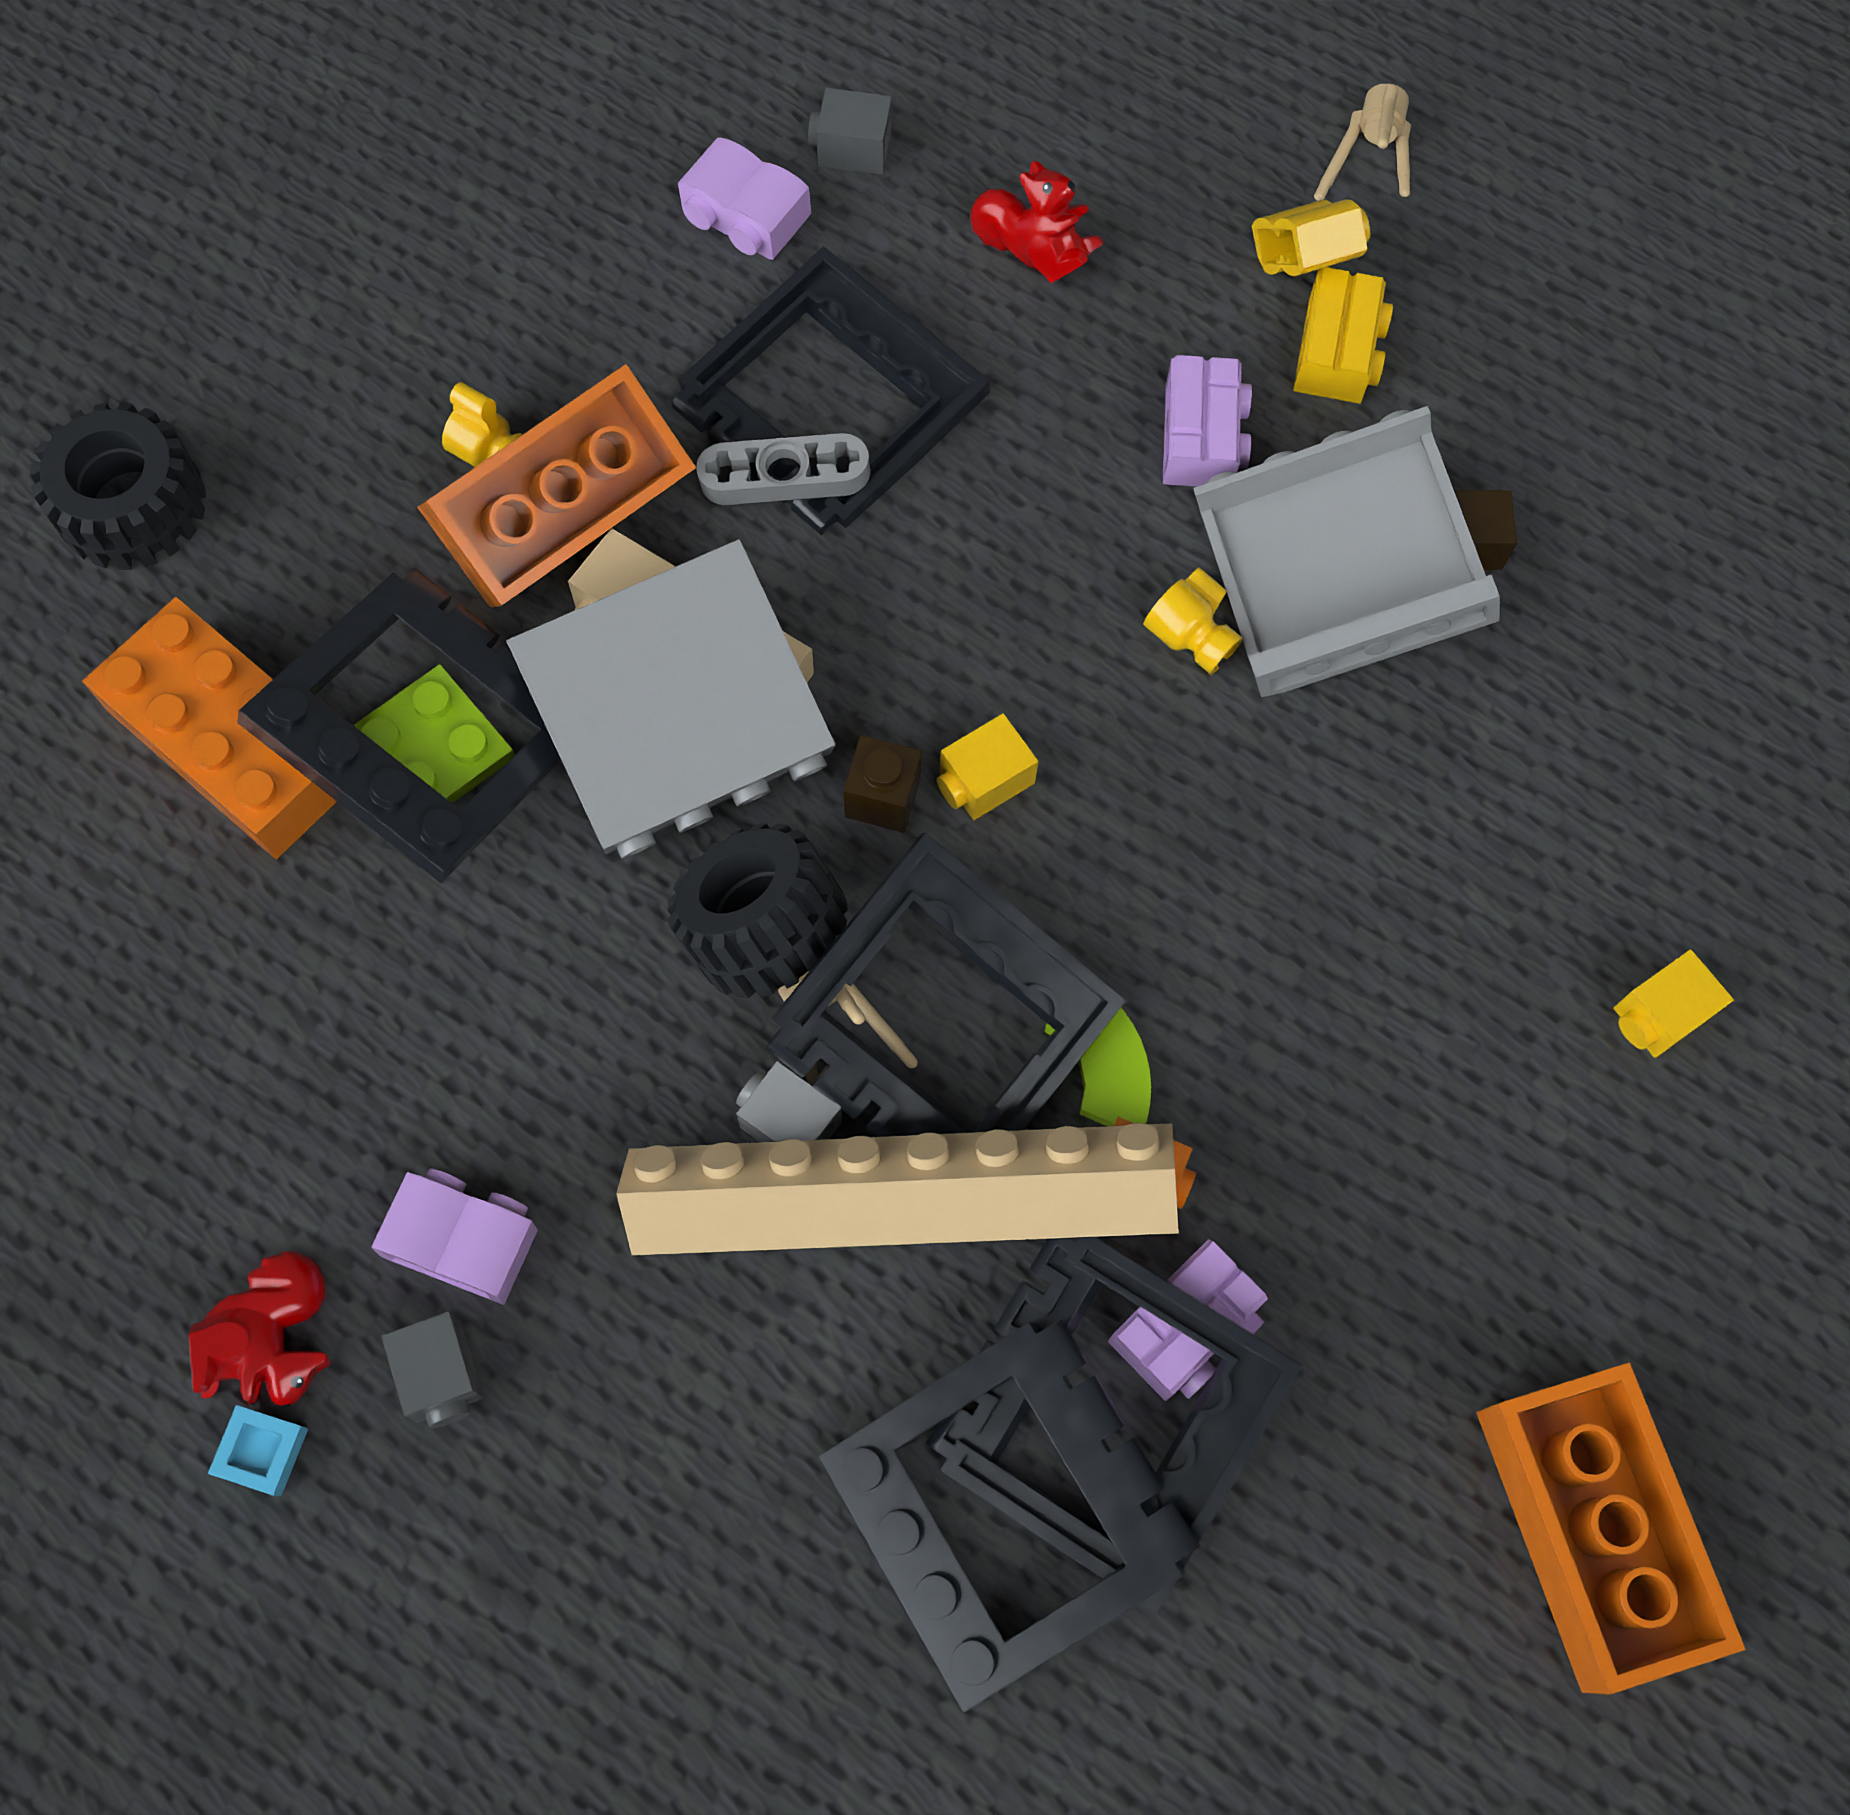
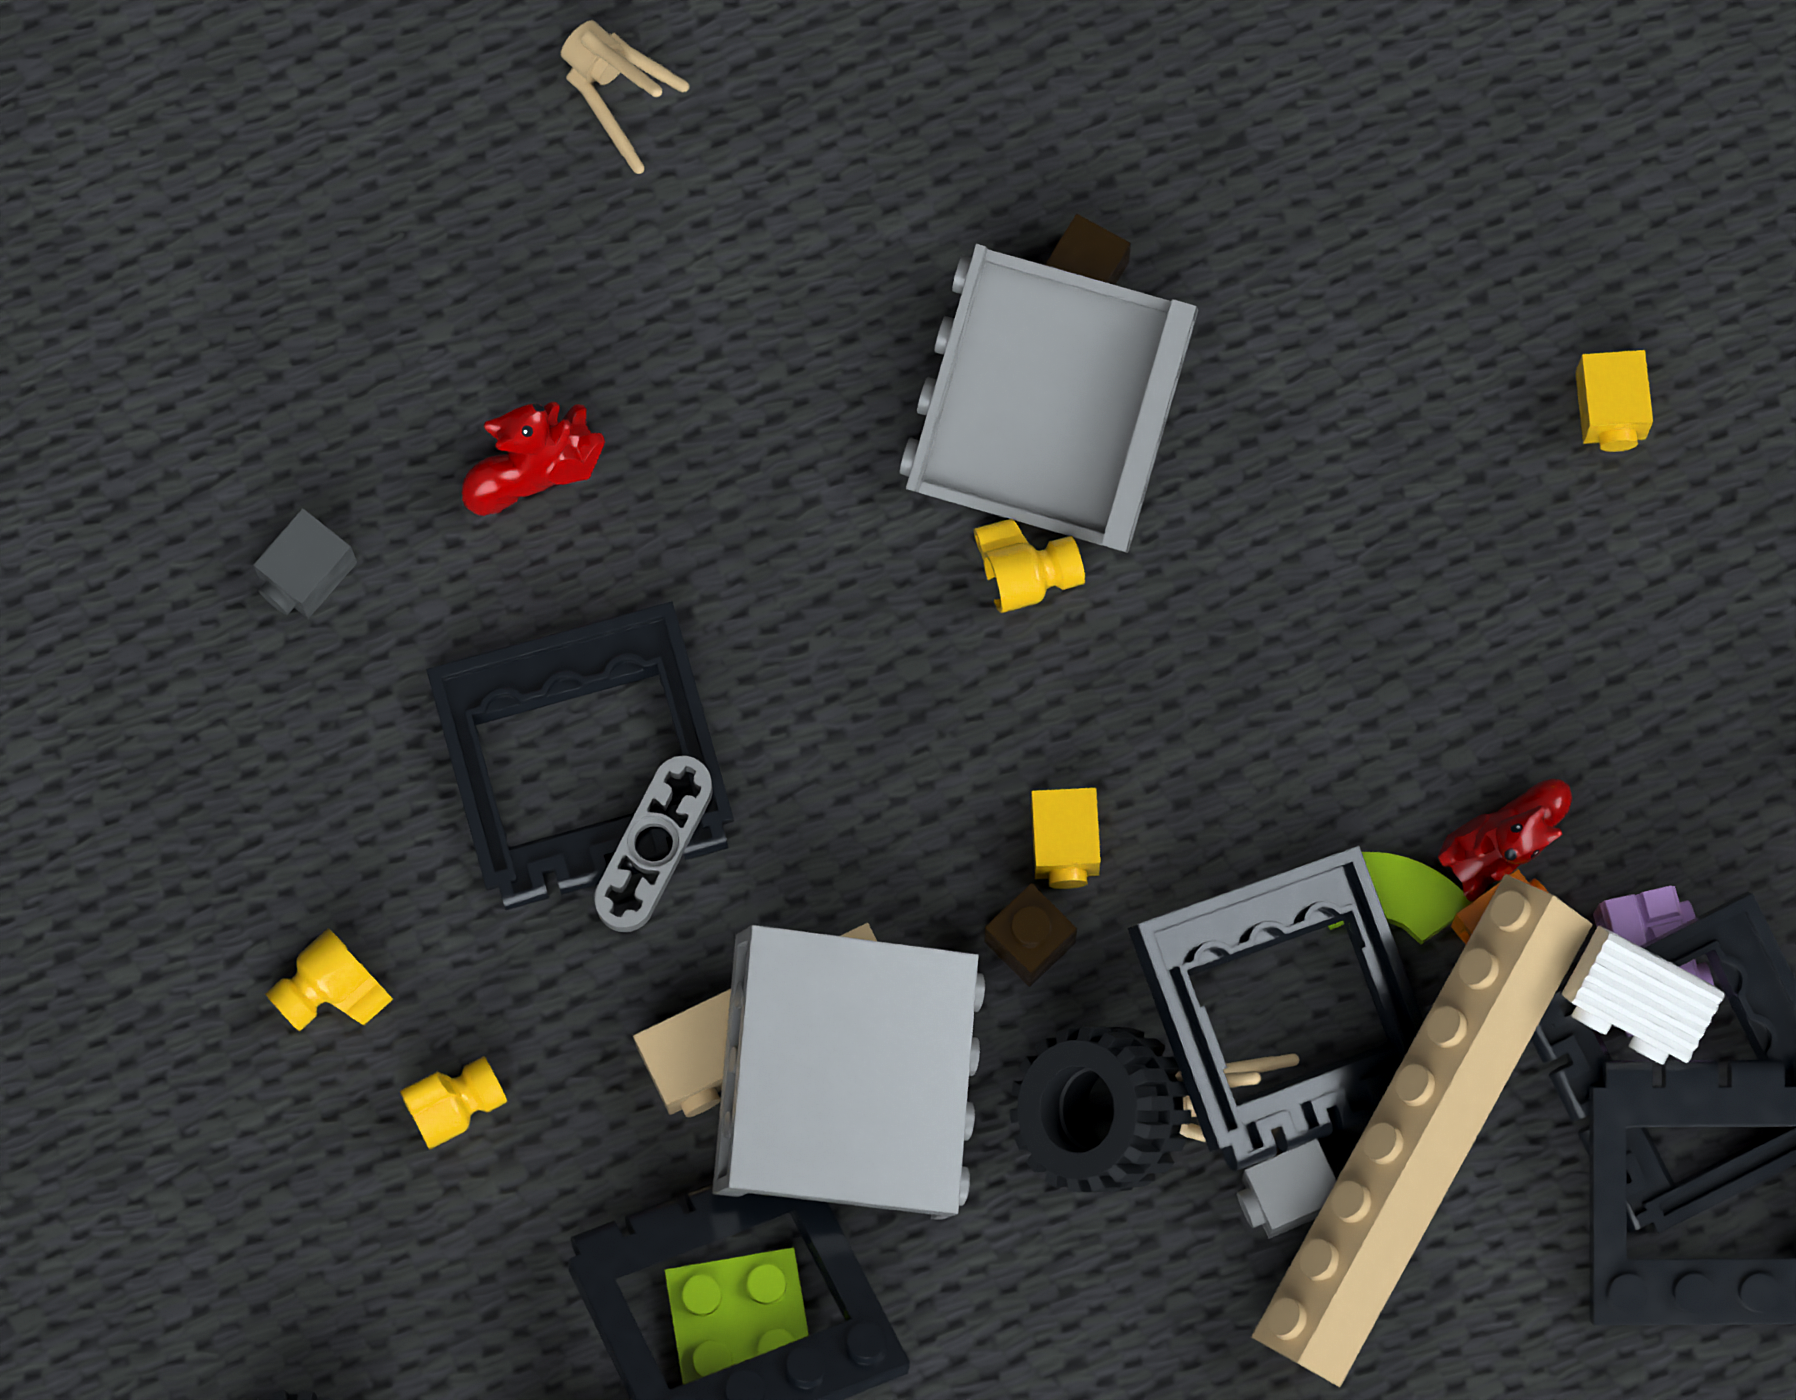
camera: 55 degrees left, 5 degrees up
orange brick [417,364,696,608] -> none
lavender brick [678,138,811,260] -> none
lavender brick [1163,355,1252,486] -> none
yellow brick [1252,199,1370,276] -> none
yellow brick [1293,267,1393,404] -> none
none -> yellow piece [265,928,393,1032]
none -> red animal [1438,778,1573,902]
none -> white brick [1561,925,1724,1065]

